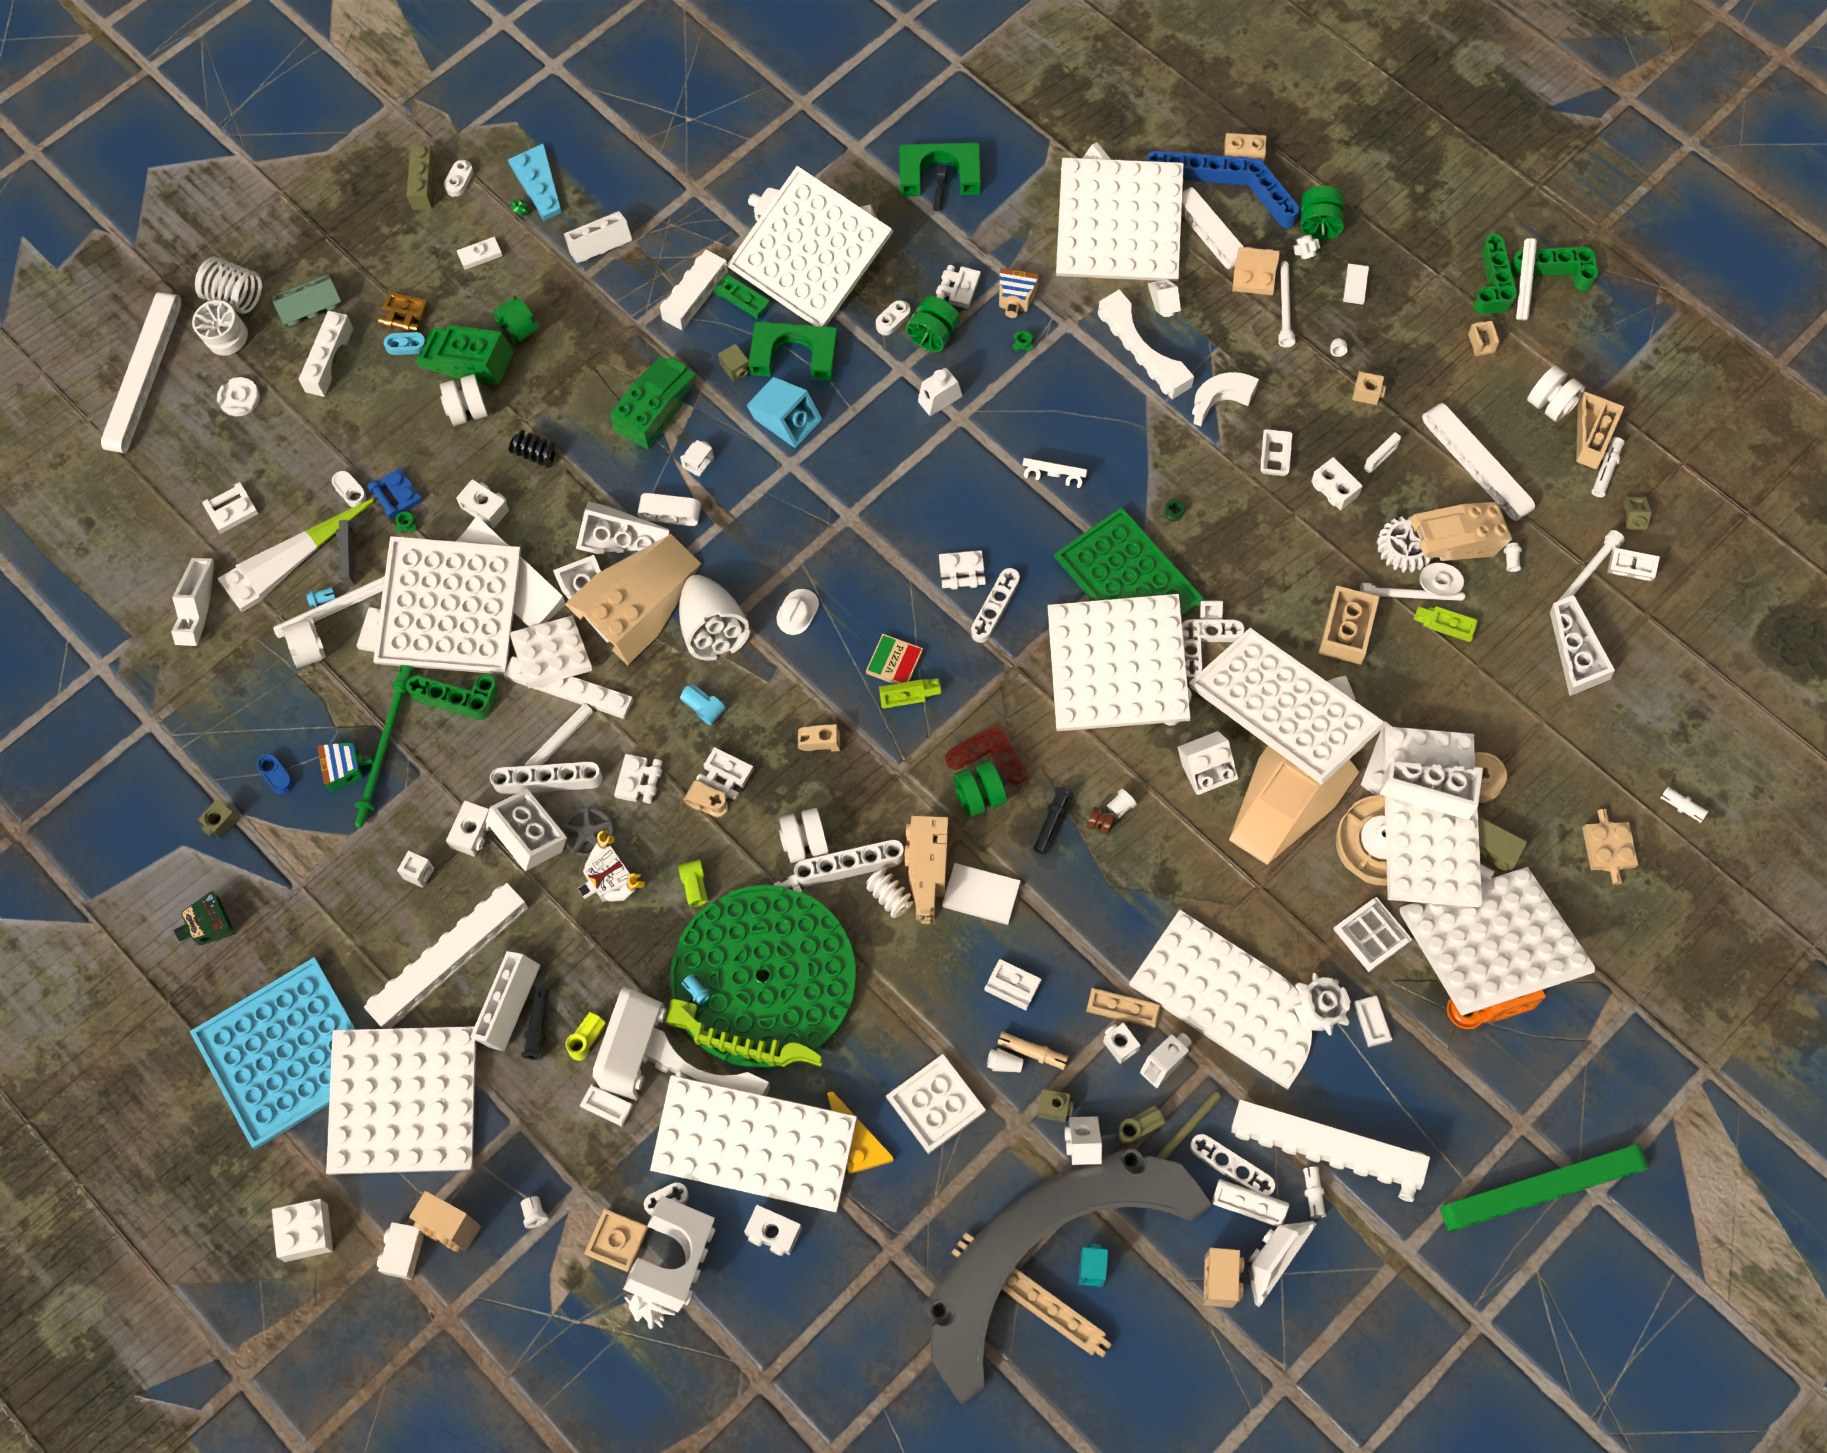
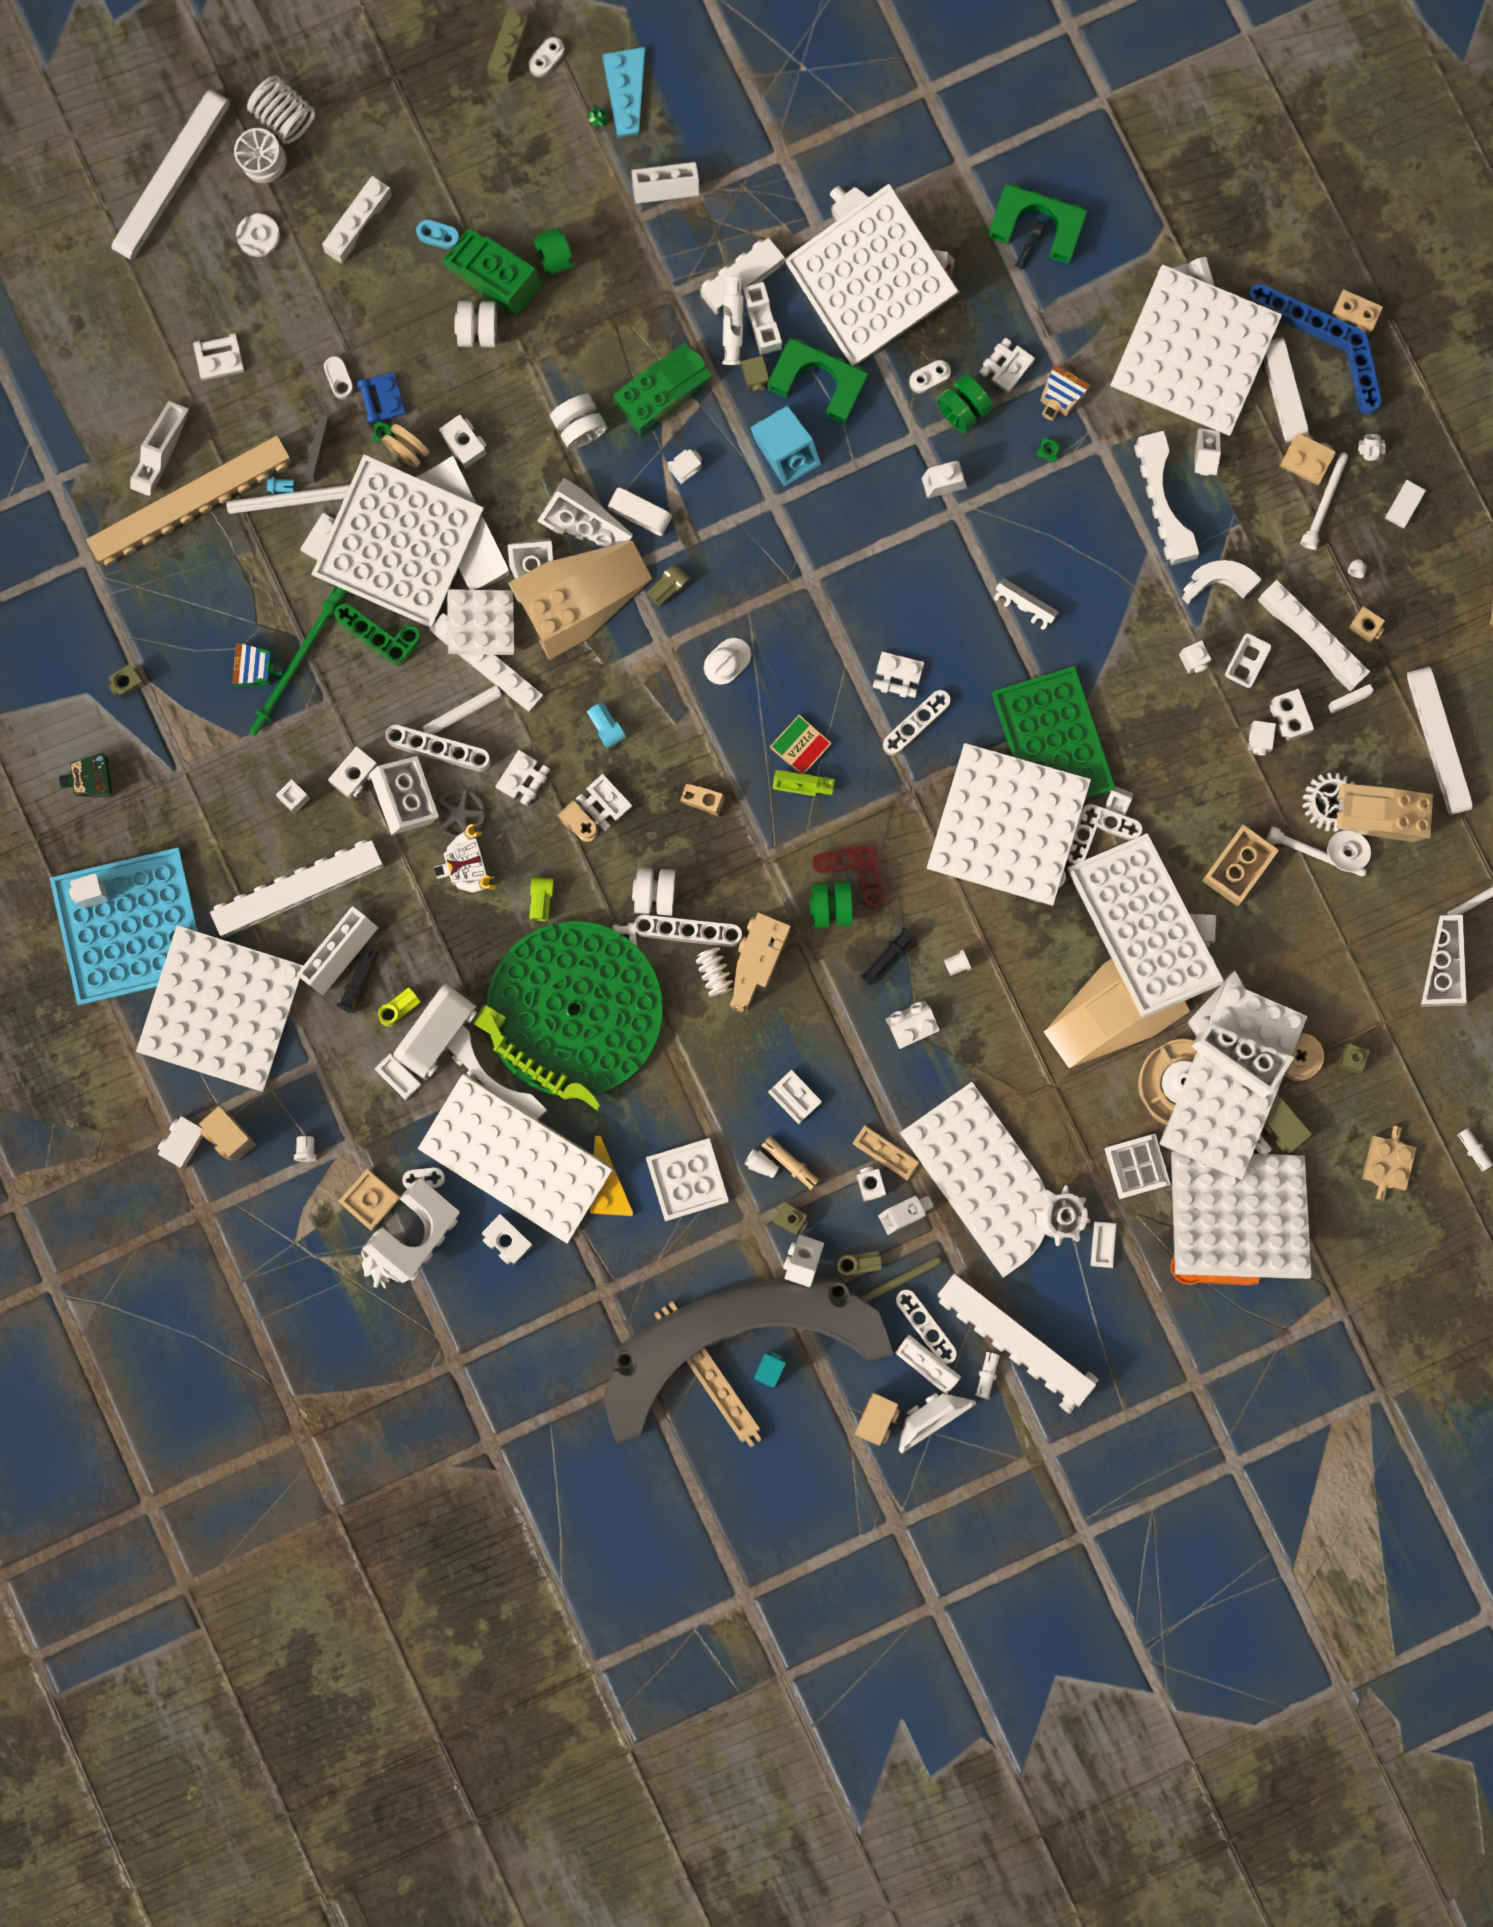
camera: 15 degrees right, 15 degrees up
white plate [218,498,374,612] -> none
blue piece [257,754,293,794] -> none
sand green slope [272,273,341,326] -> none
white brick [272,1199,333,1262] -> none
white brick [282,618,326,668] -> none
pearl gold plate [378,292,429,332] -> none
white plate [457,237,502,270] -> none
black piece [508,430,556,468] -> none
white cylinder [679,575,750,661] -> none
medium azure pin [682,974,710,1005] -> none
green plate [713,275,770,319] -> none
white tile [942,863,1020,925] -> none
reddish brown wheel [1087,806,1116,835] -> none
dark green bush [1164,500,1184,522] -> none
white slope [1177,731,1238,795] -> none
green wheel [1300,186,1344,240] -> none
lime hinge [1413,606,1478,642] -> none
green beam [1439,1144,1650,1232] -> none
white pin [1504,543,1522,572] -> none
none -> white brick [68,873,109,909]
none -> tan brick [86,436,292,567]
none -> tan wheel [382,424,429,468]
none -> white wheel [550,394,607,450]
none -> olive piece [647,563,691,607]
none -> white piece [723,276,744,365]
none -> white arch [743,282,782,355]
none -> white bracket [886,1001,940,1049]
none -> white brick [1179,641,1211,674]
none -> white brick [1248,721,1276,755]
none -> white arch [1258,580,1370,692]
none -> olive brick [1338,1044,1370,1074]

